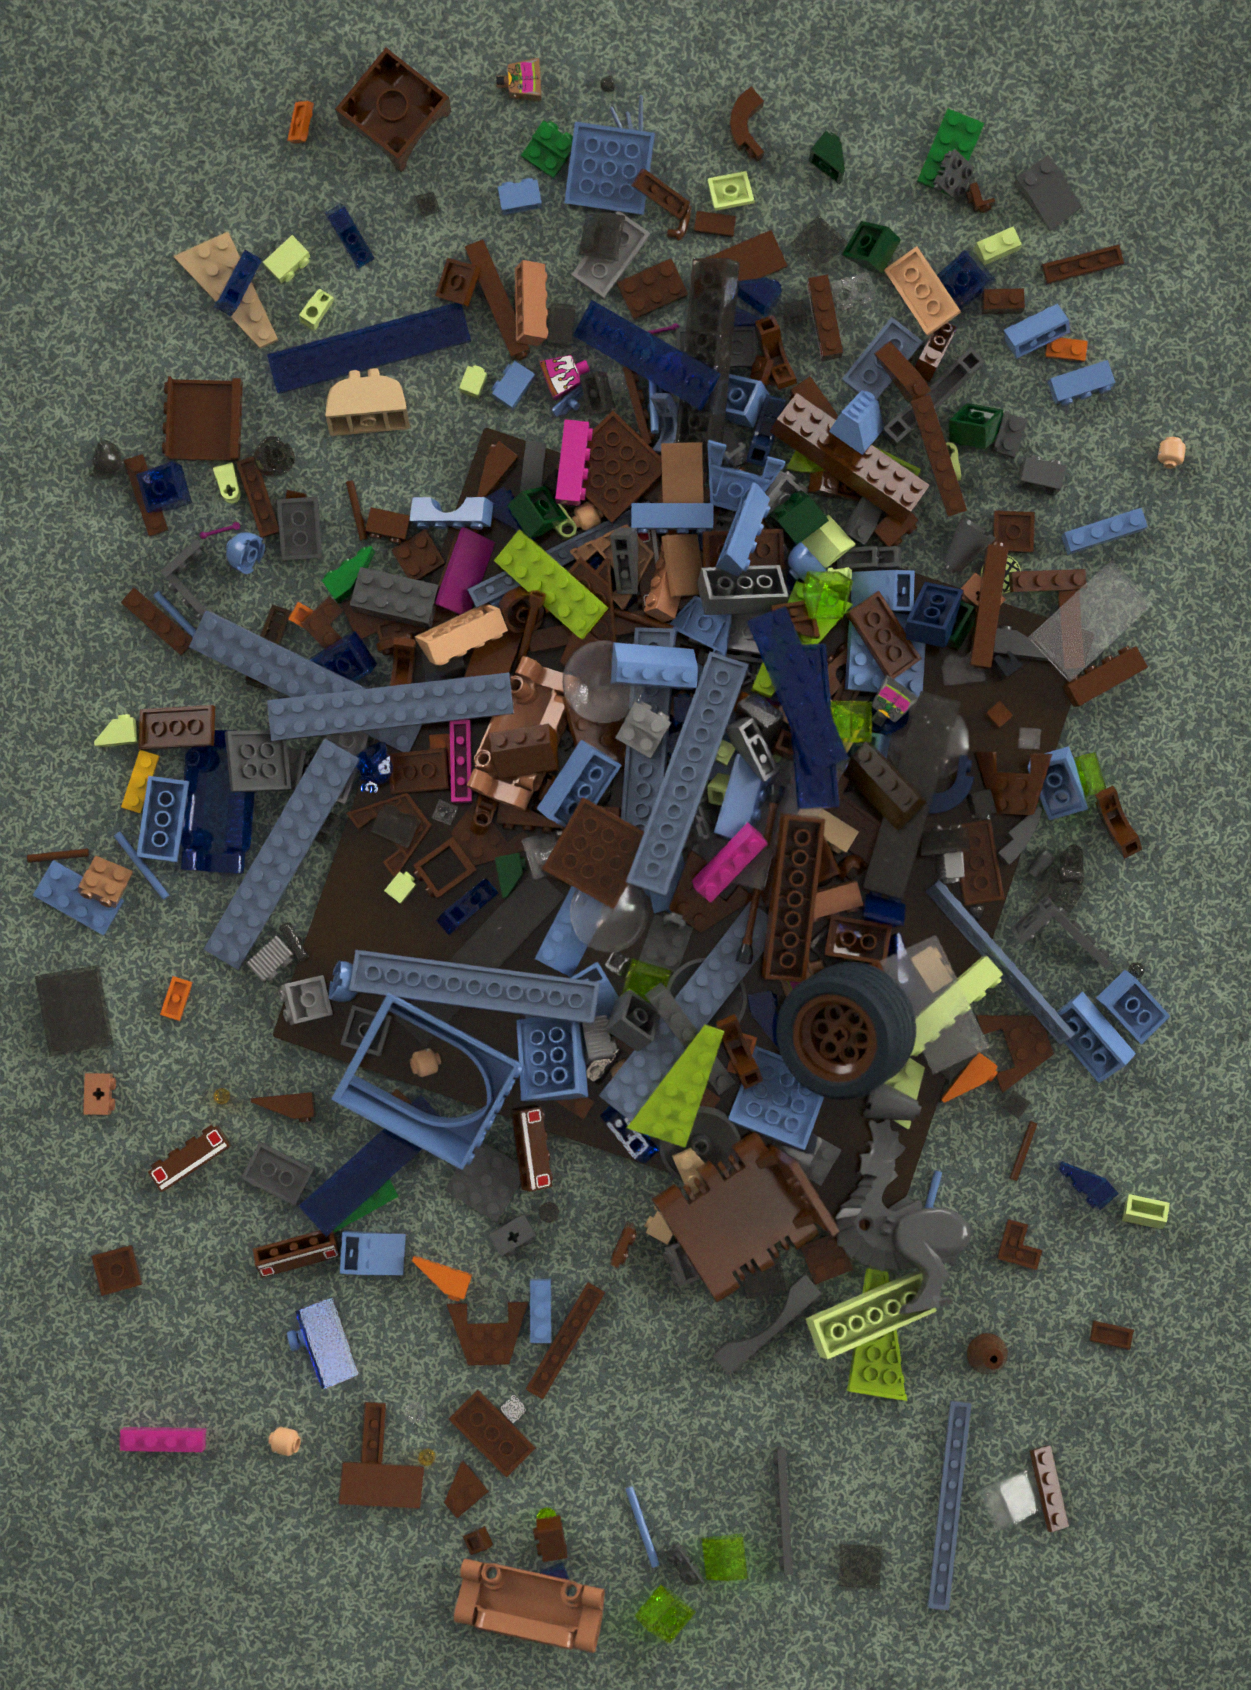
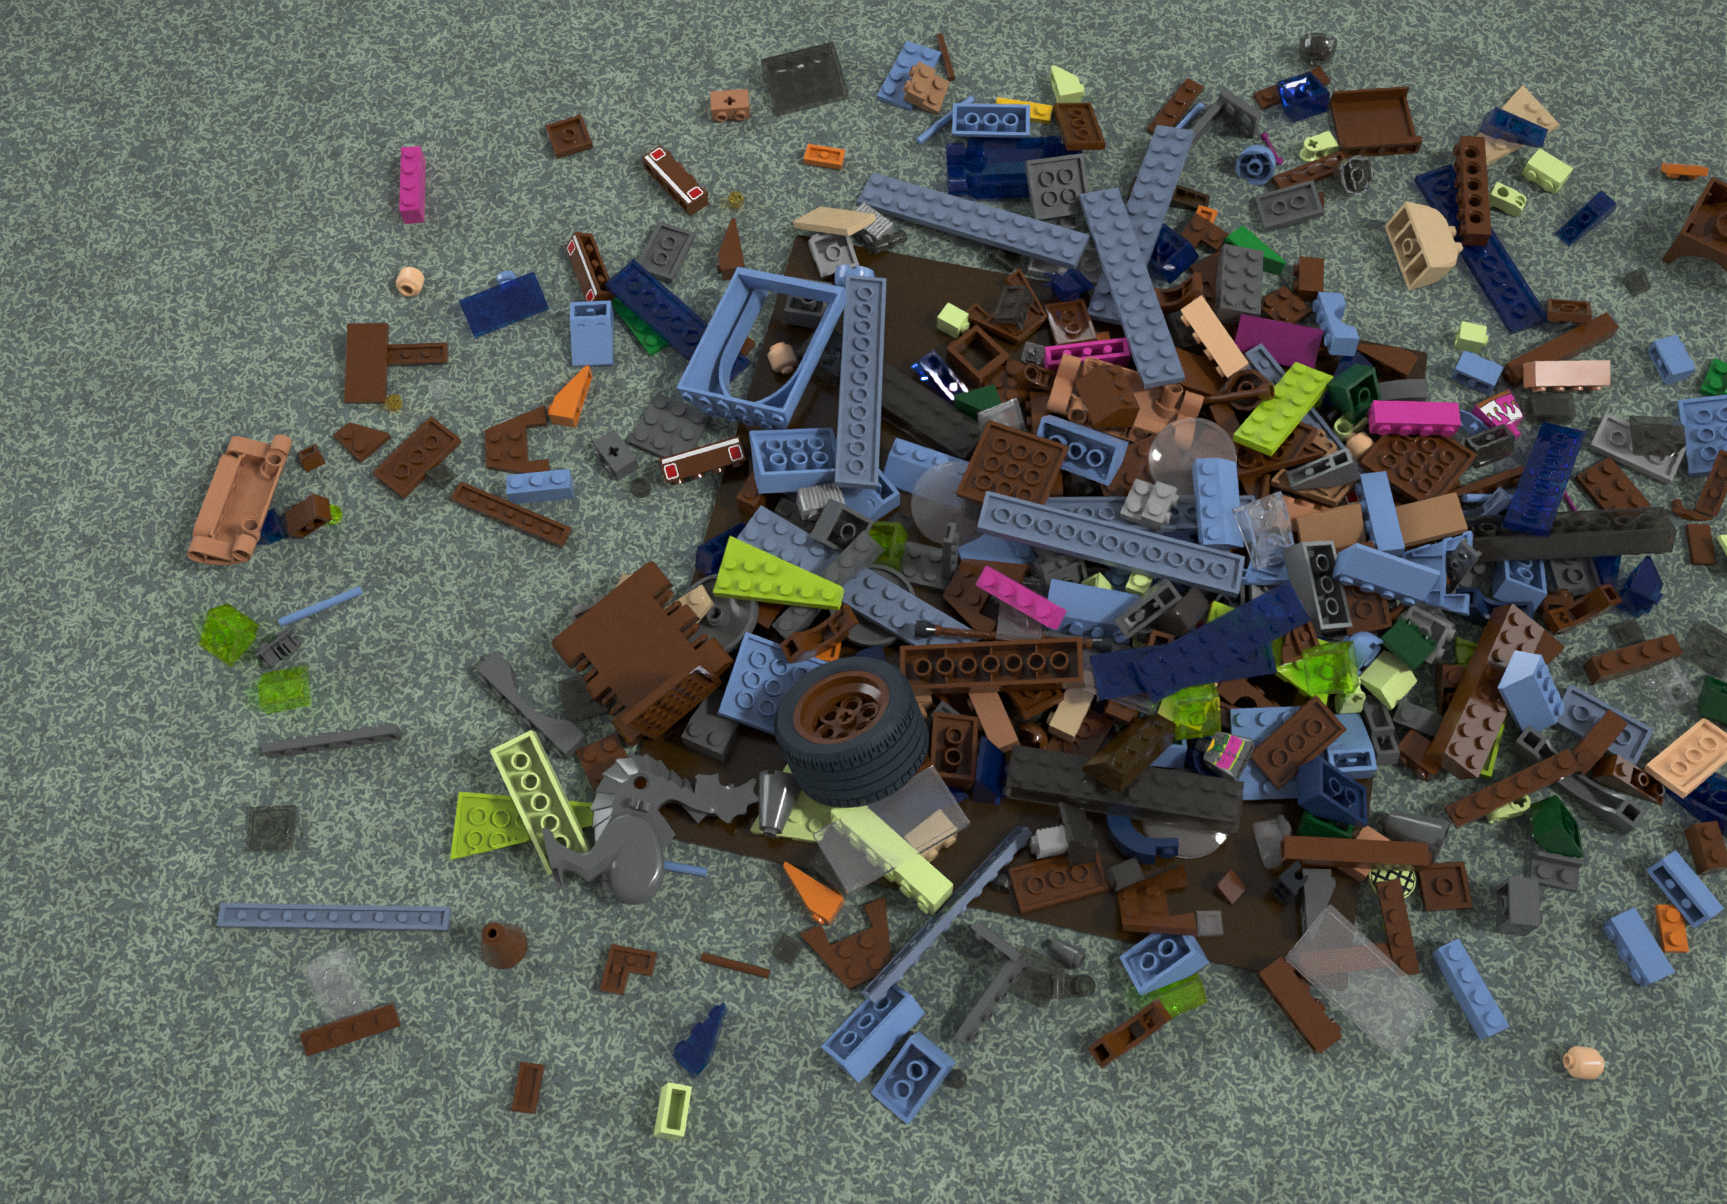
camera: 90 degrees right, 20 degrees down
reddish brown bar [346,480,368,541] -> none
reddish brown plate [610,1221,637,1268] -> none
reddish brown tile [698,230,787,299] -> none
dark grey slope [997,807,1042,866] -> none
none -> tan tile [793,206,876,236]
none -> clear slope [1232,491,1294,571]
none -> reddish brown brick [1453,136,1492,246]

